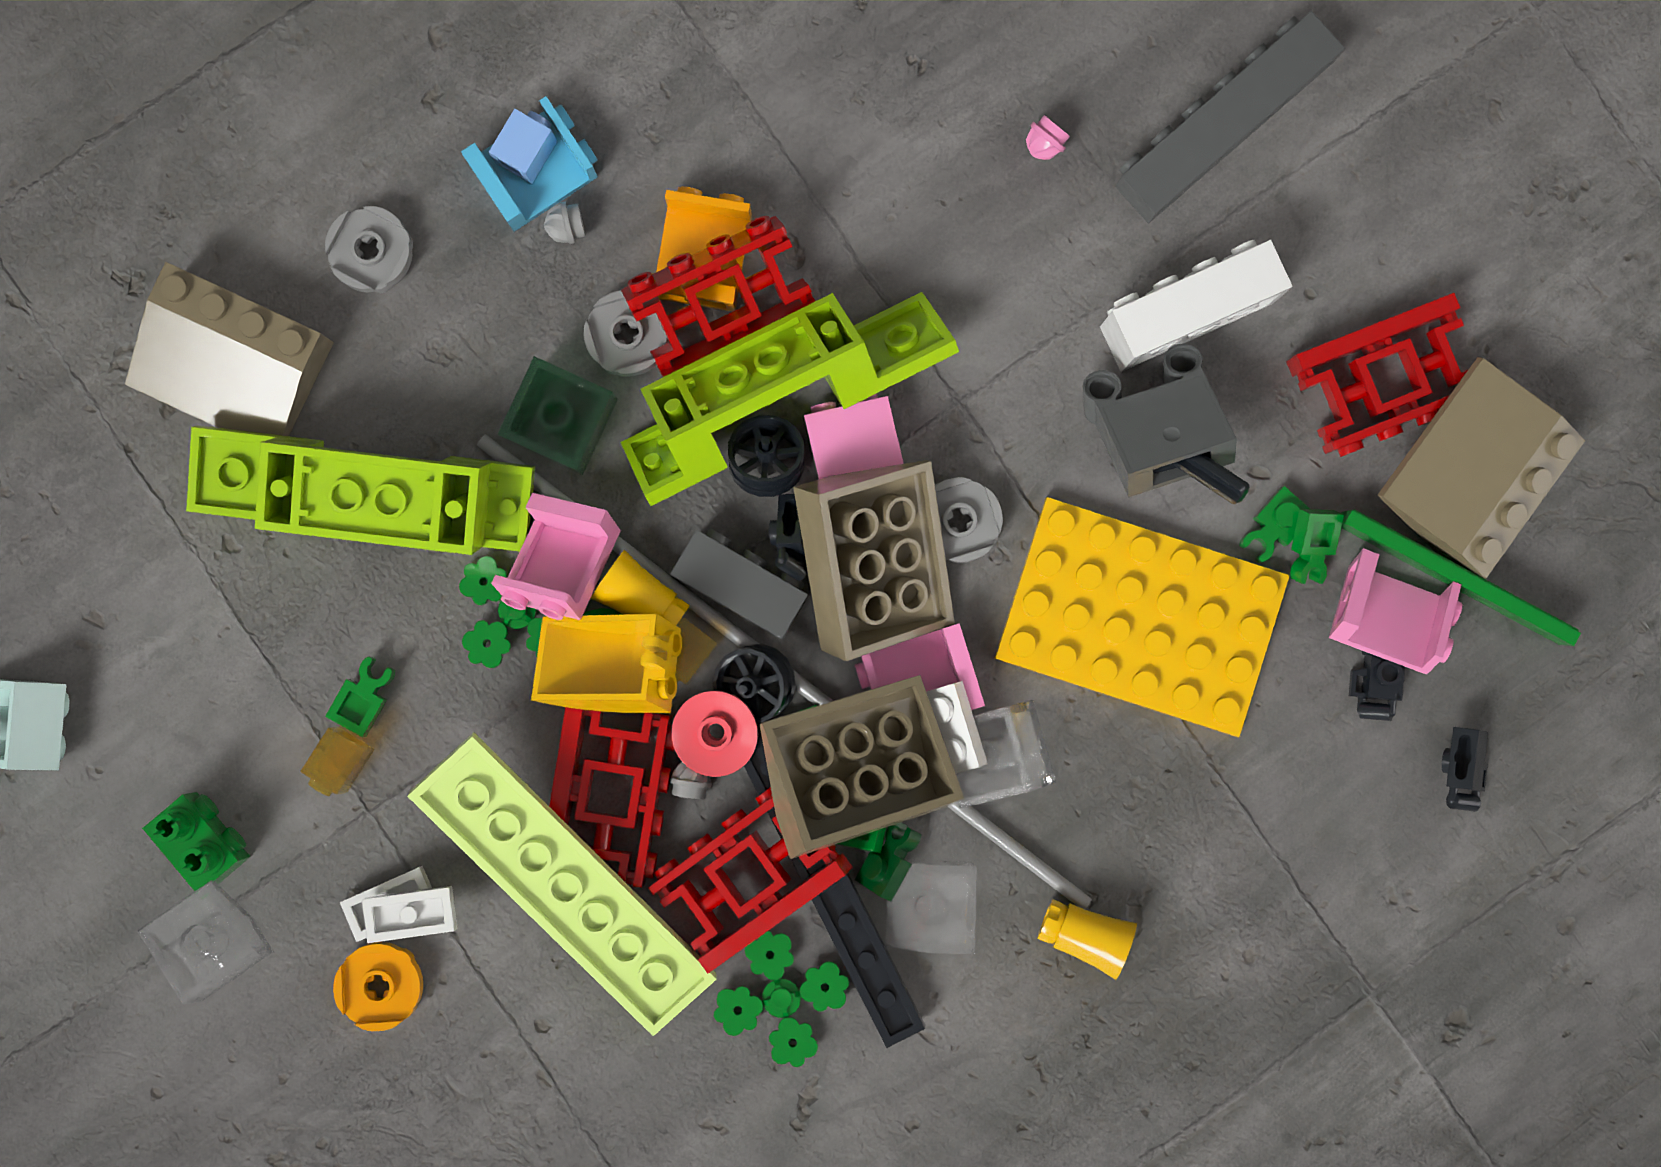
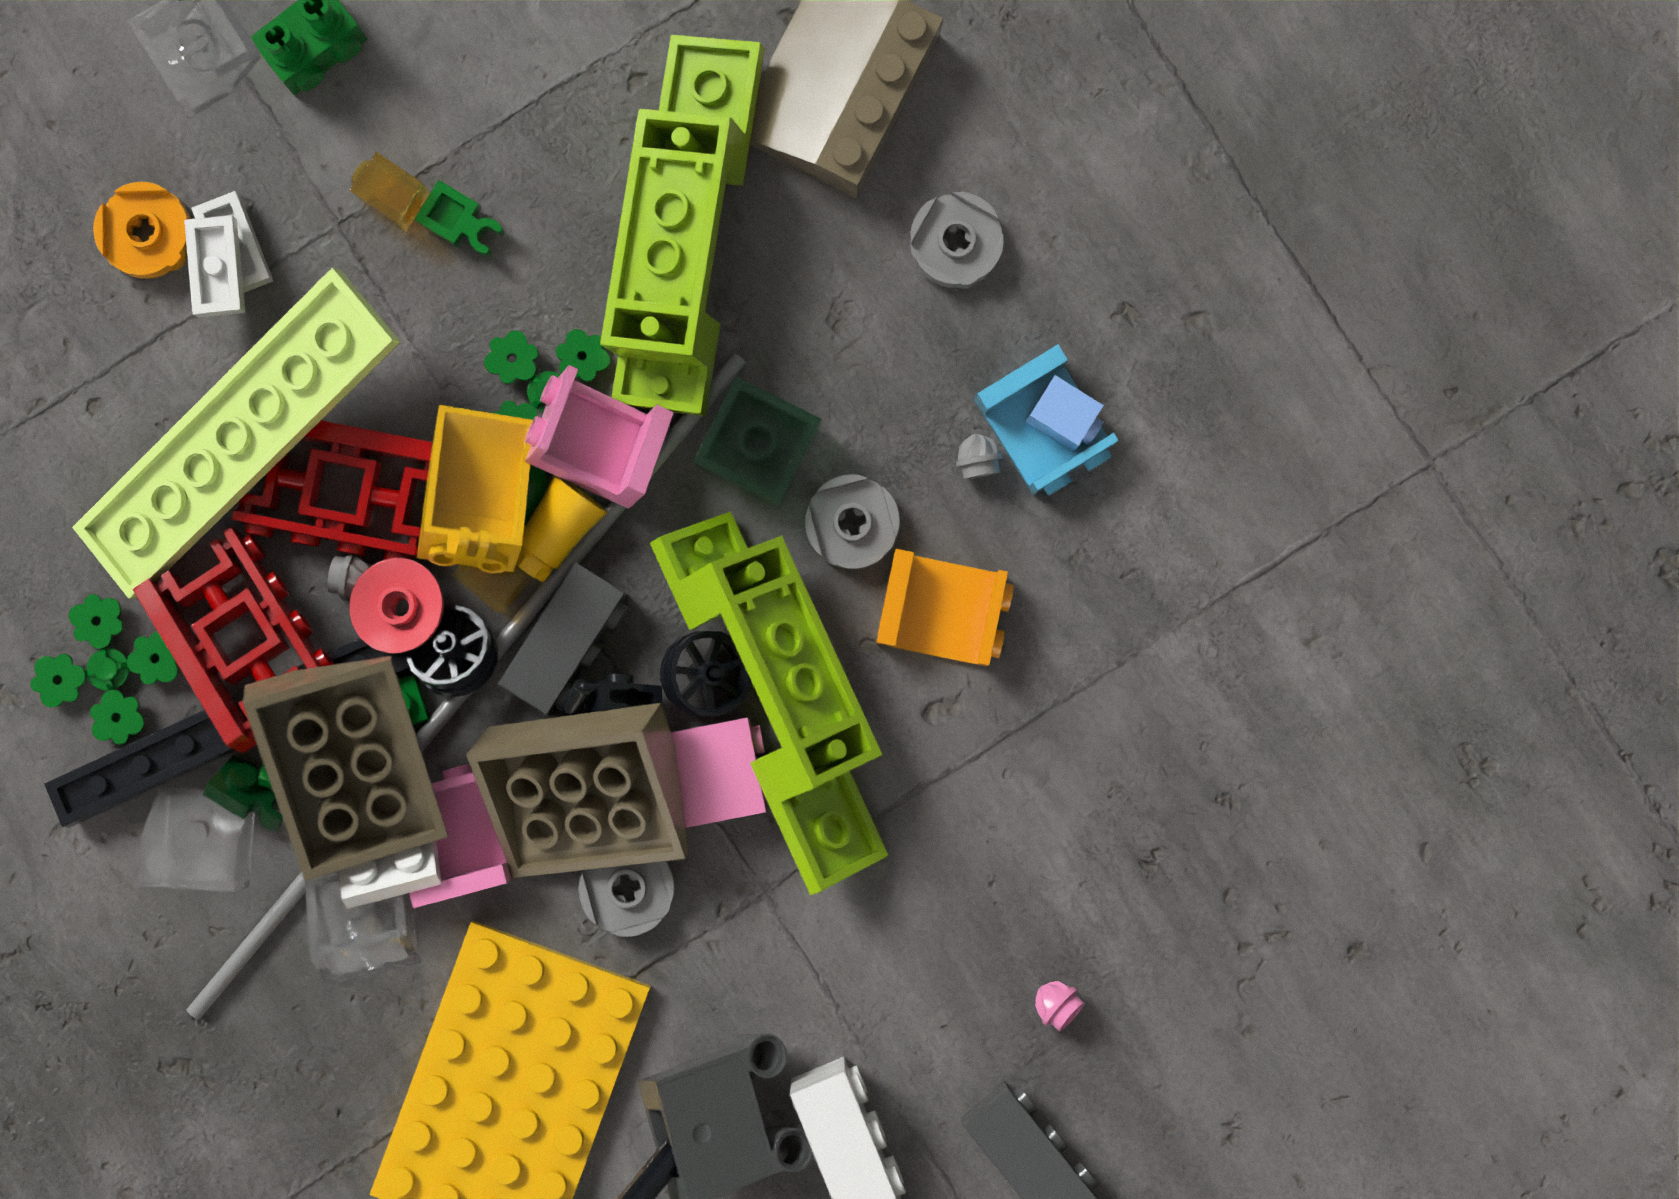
camera: 90 degrees right, 0 degrees up
red fence [621,216,816,377] -> none
yellow plant [1037,899,1137,980] -> none

